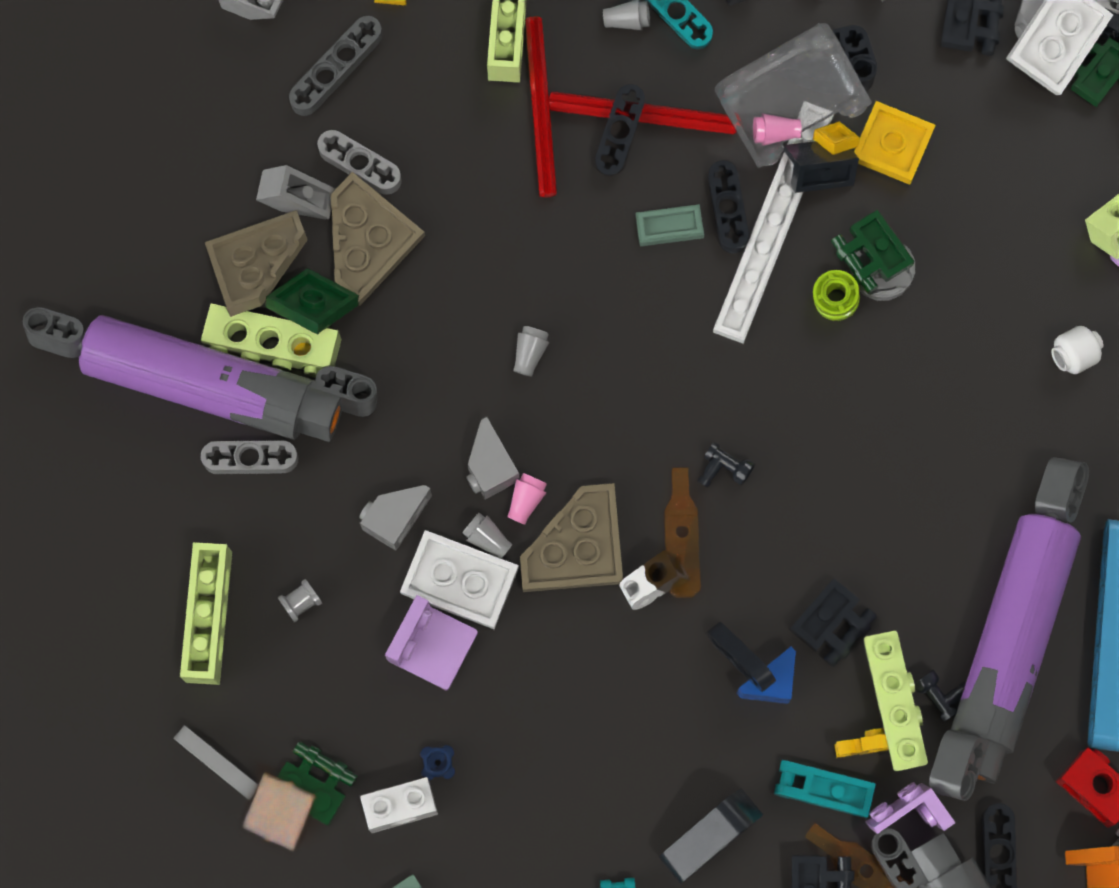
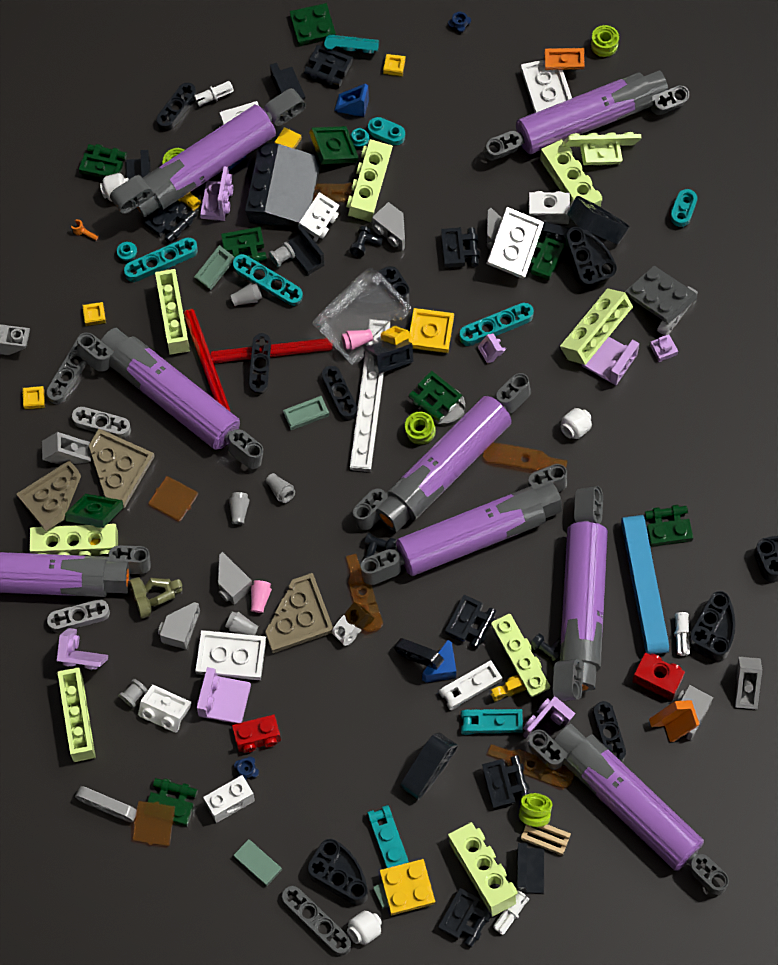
camera: 15 degrees left, 10 degrees down
none -> yellow tile [23,386,45,410]
none -> lavender bracket [57,628,108,669]
none -> piece [77,328,264,469]
none -> olive piece [129,577,182,619]
none -> white bracket [138,685,191,733]
none -> clear orange piece [149,476,198,521]
none -> red bracket [232,714,281,753]
none -> light grey cone [266,473,295,503]
none -> piece [353,373,531,532]
none -> piece [360,464,567,585]
none -> white plate [439,660,502,710]
none -> teal beam [460,303,534,346]
none -> lavender tile [478,334,506,363]
none -> clear orange piece [483,443,567,471]

